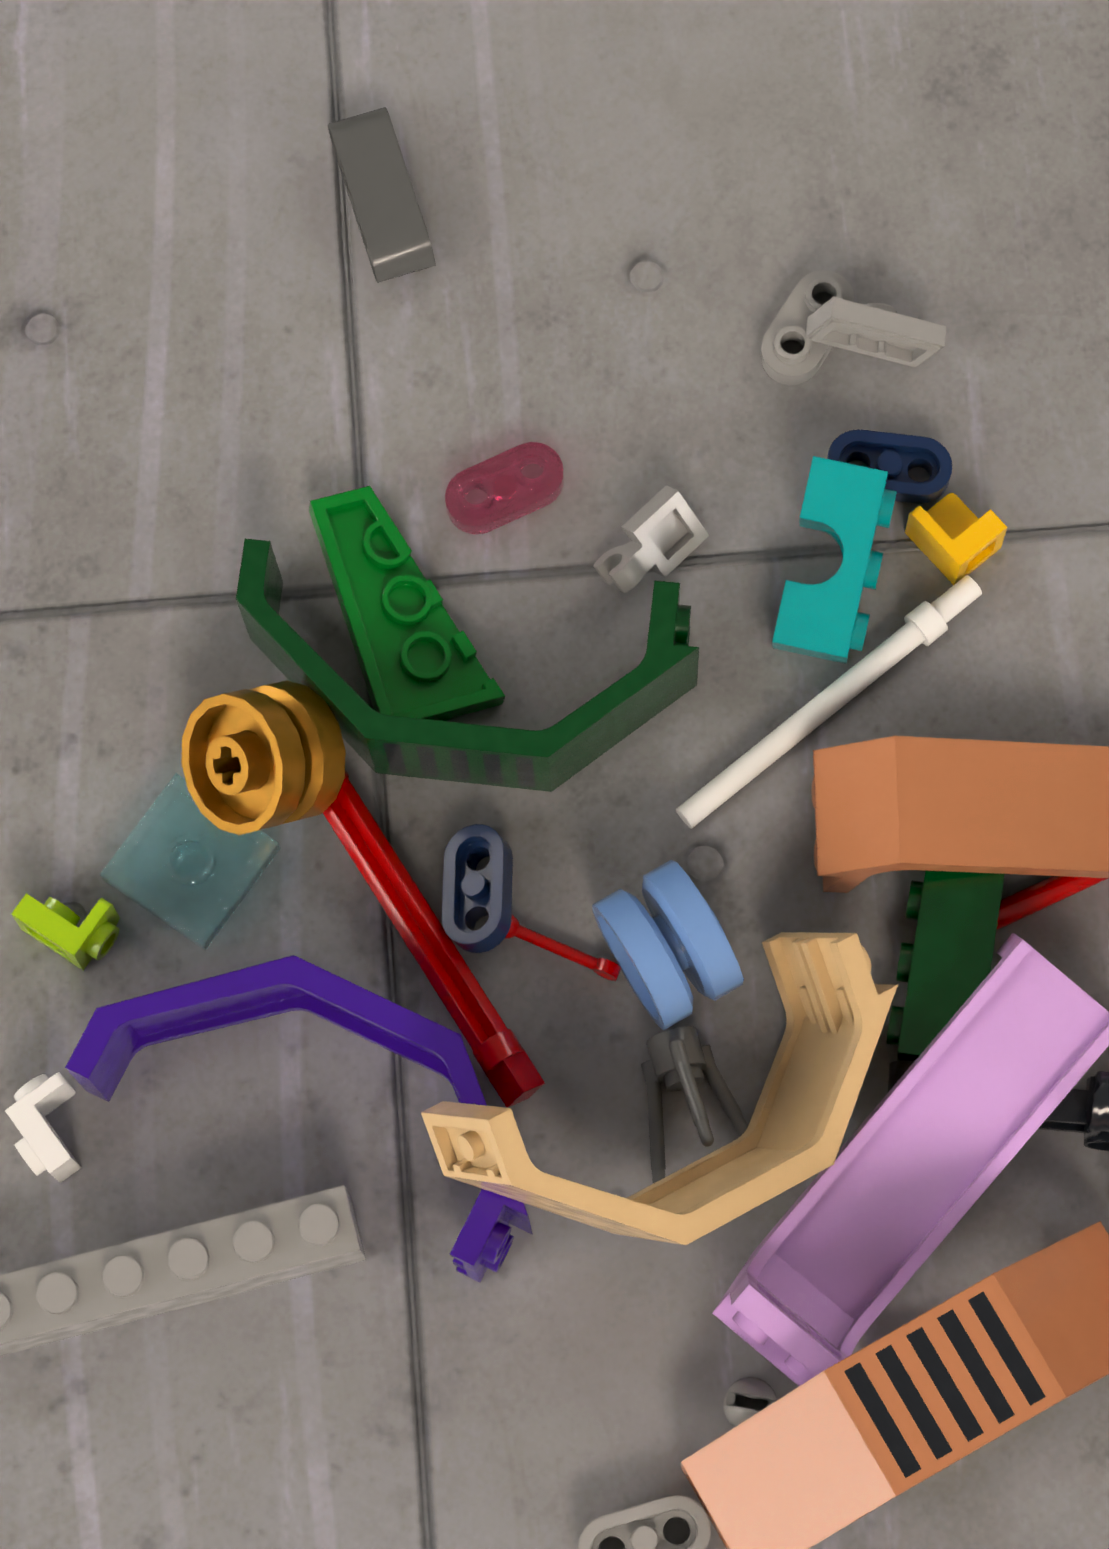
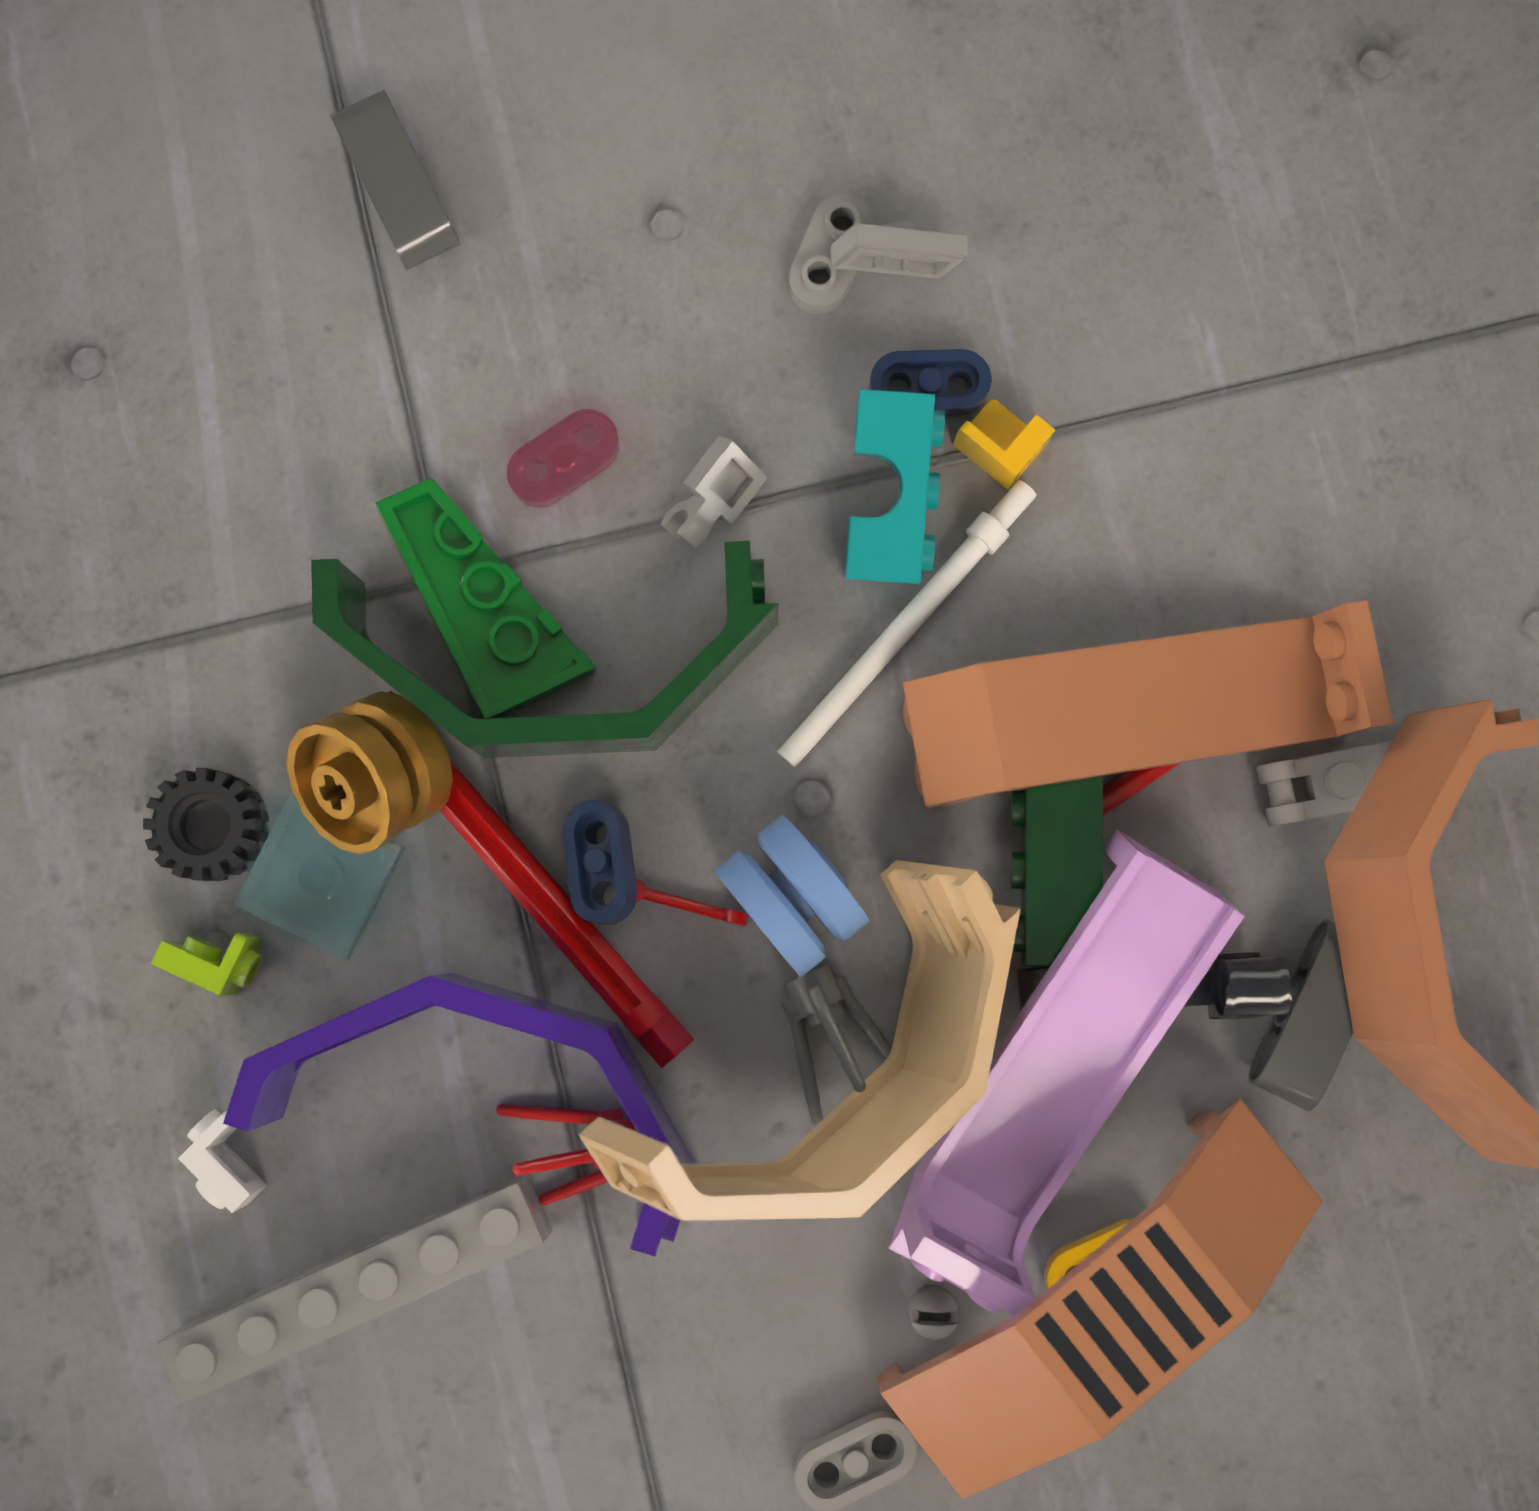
camera: 15 degrees left, 10 degrees up
none -> black tyre [143,768,269,882]
none -> red plant [496,1104,638,1206]

